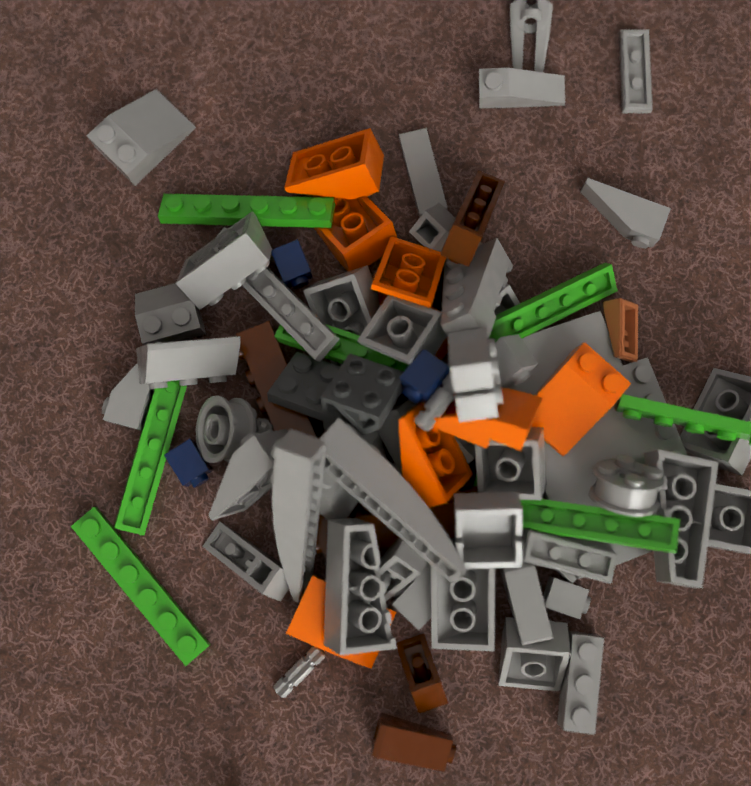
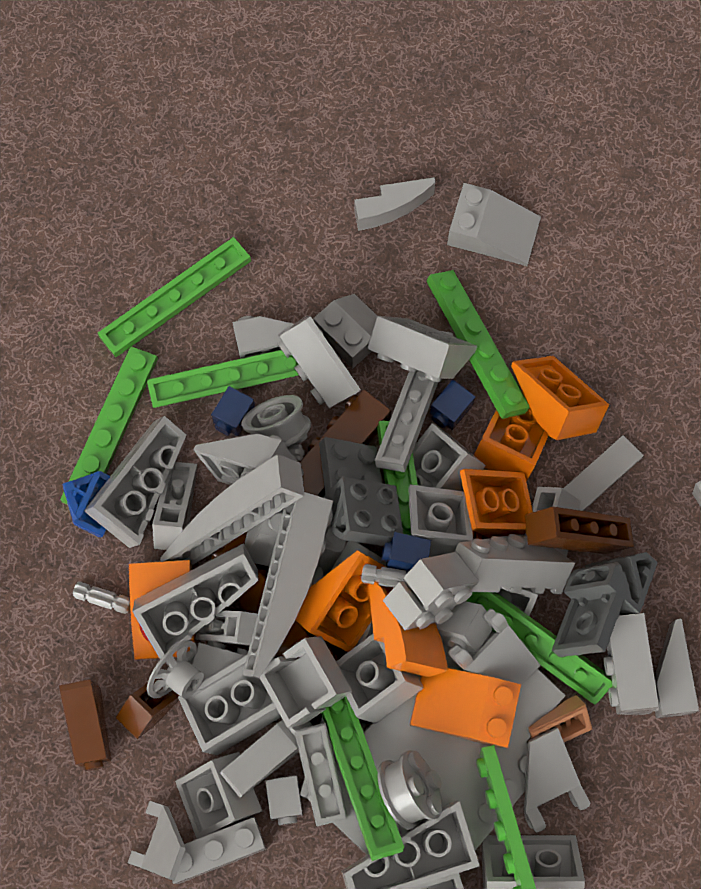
camera: 60 degrees right, 10 degrees down
none -> blue slope [62,471,110,538]
none -> light grey wedge [84,416,187,548]
none -> bright green plate [98,237,251,358]
none -> light grey flag [128,801,186,881]
none -> light grey wheel [147,640,204,699]
none -> light grey slope [354,177,435,231]
none -> light grey flag [448,609,540,685]
none -> light grey flag [524,727,590,832]
none -> dark grey piece [551,552,658,657]
none -> light grey slope [604,613,659,715]

